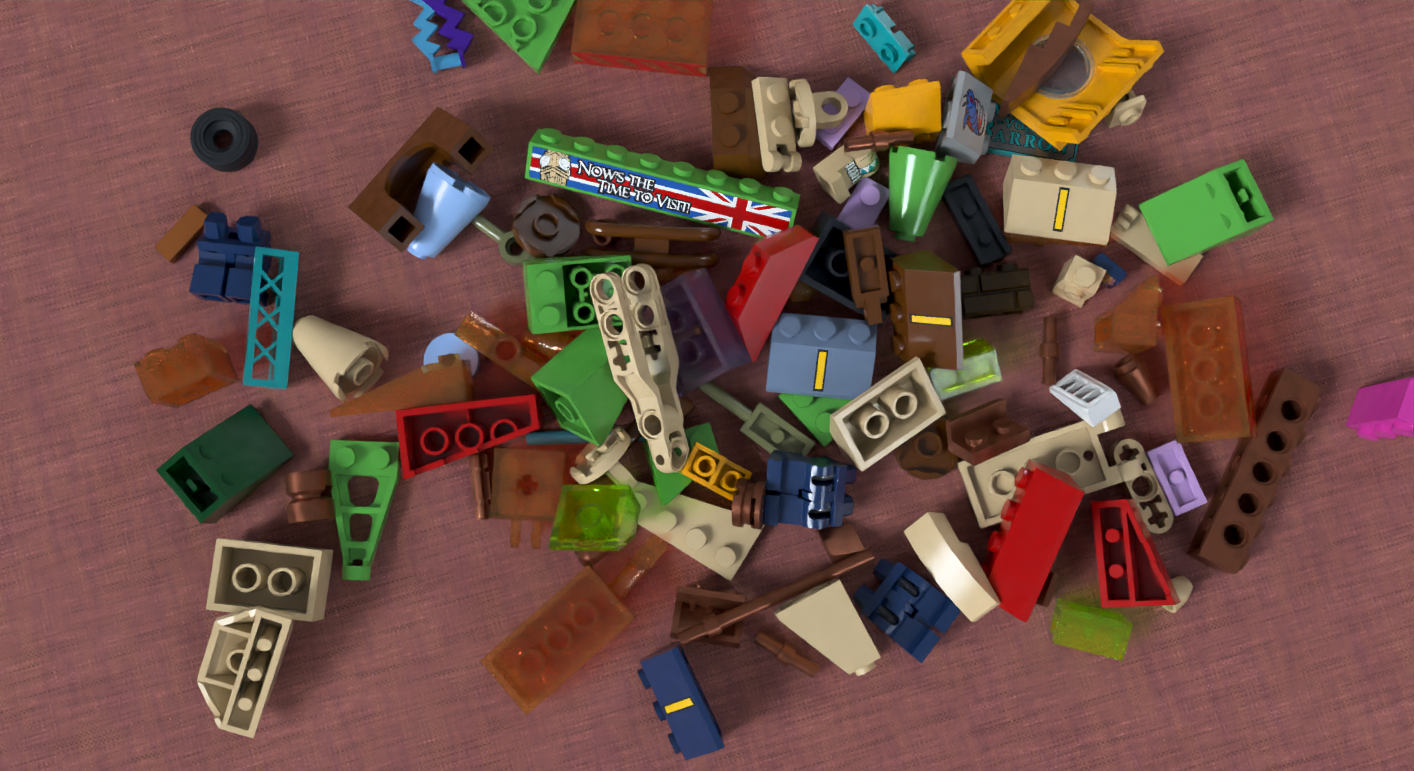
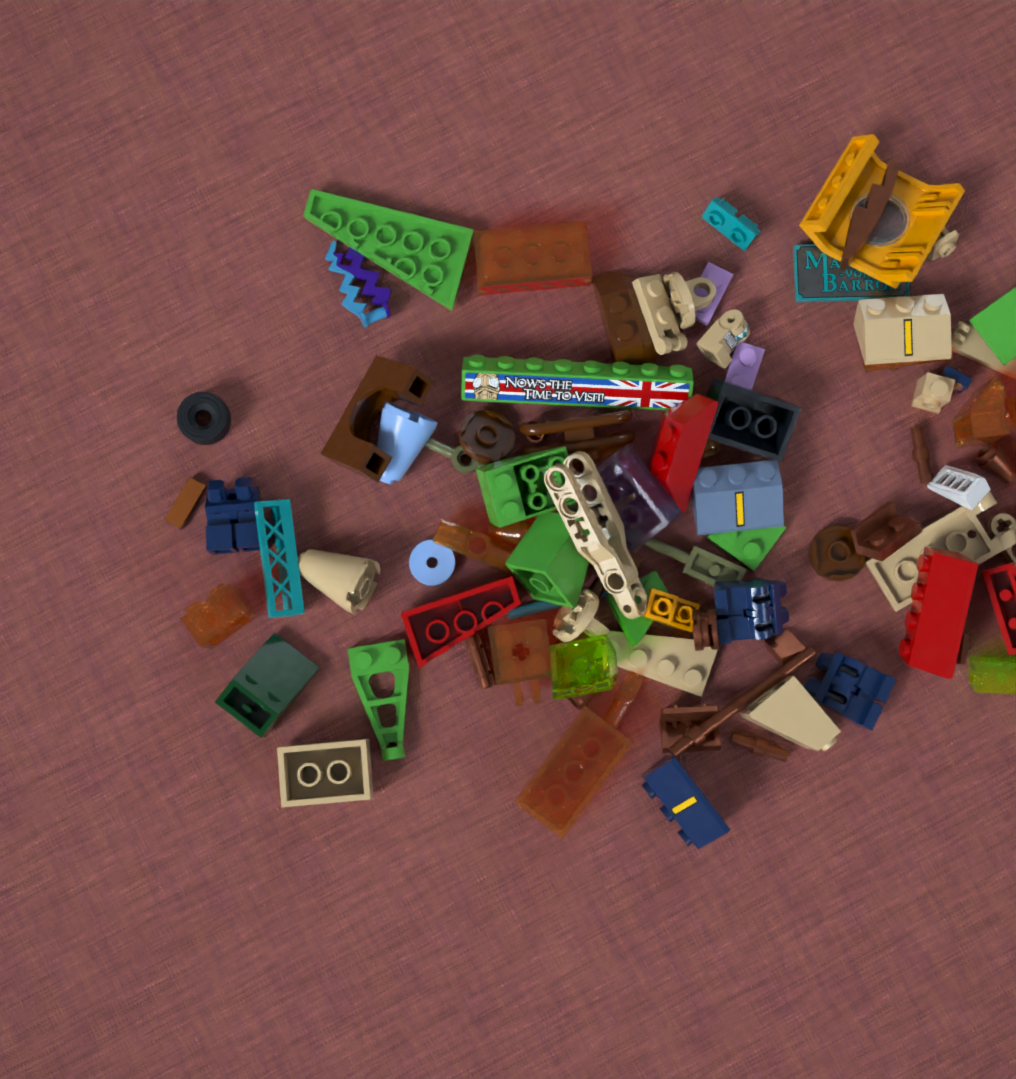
camera: 10 degrees left, 0 degrees up
tan wedge [197,606,294,738] -> none
copper wheel [284,470,336,524] -> none
clear orange slope [330,354,475,417] -> none
tan slope [830,356,946,472] -> none
reddish brown hinge [842,224,889,325] -> none
copper bar [844,130,914,152] -> none
light orange slope [863,79,941,149] -> none
reddish brown slope [887,249,964,371] -> none
bright green cone [889,146,957,242] -> none
tan slope [904,512,1001,622] -> none
clear neon green hinge [924,338,1002,400] -> none
light grey slope [935,70,996,165] -> none
black hinge [941,173,1012,269] -> none
dark brown brick [960,263,1034,320] -> none

